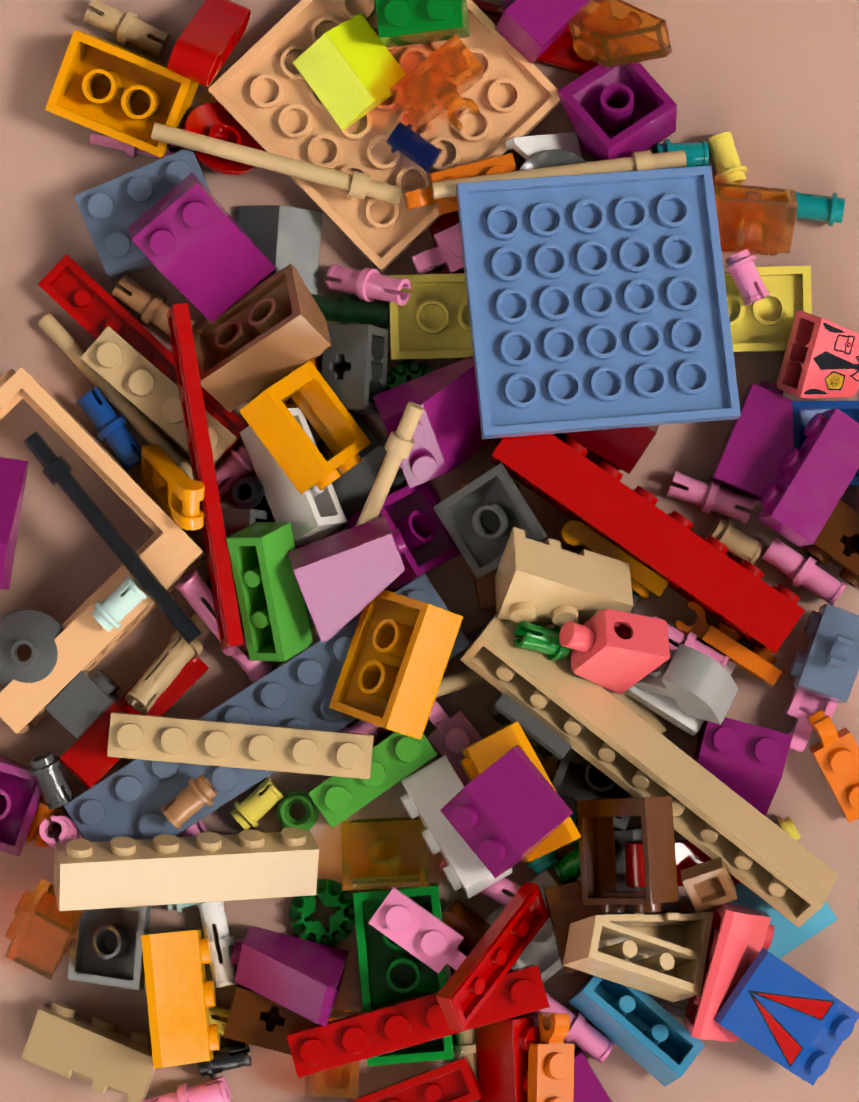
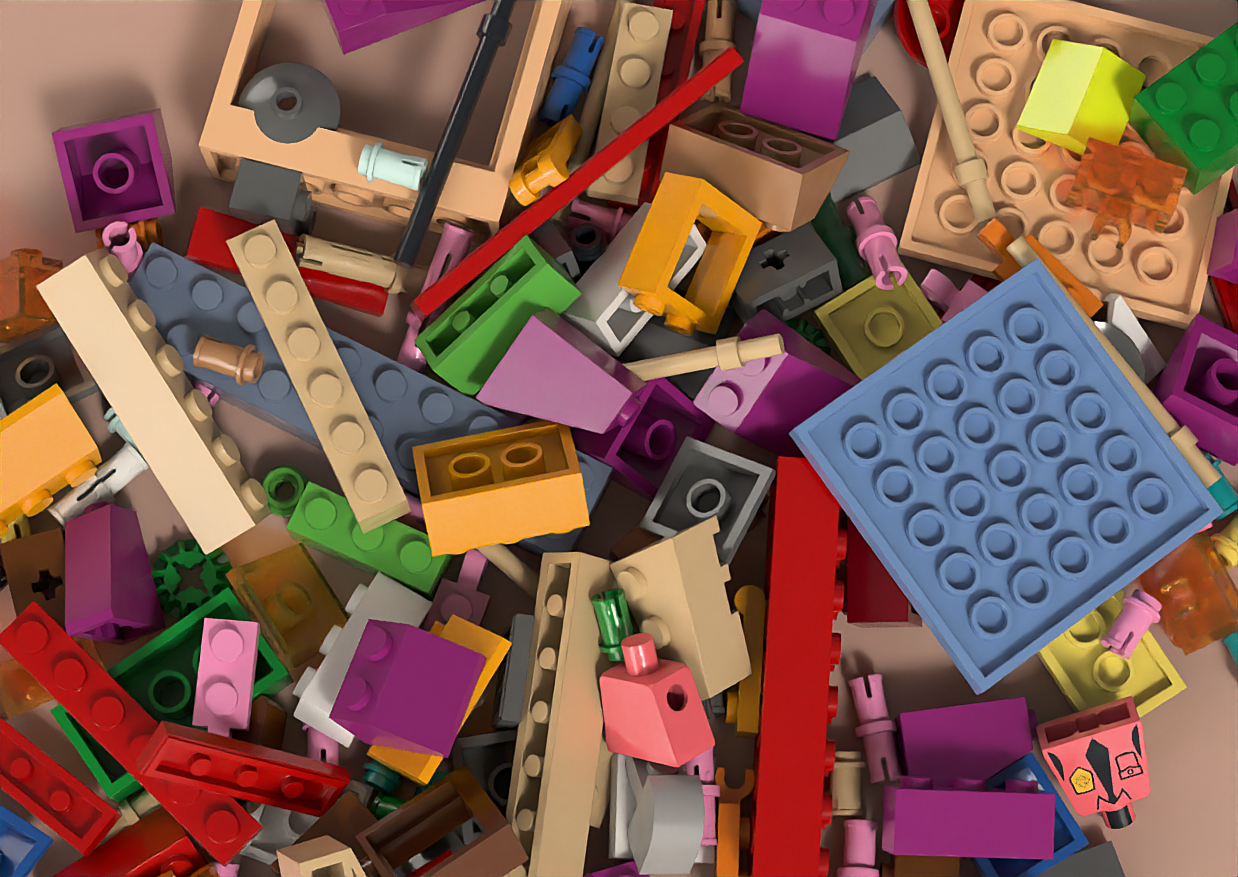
camera: 60 degrees right, 10 degrees down
dark grey pin [28,751,74,809] -> none
light yellow pin [230,777,285,830] -> none
clear blue pin [386,122,443,173] -> none

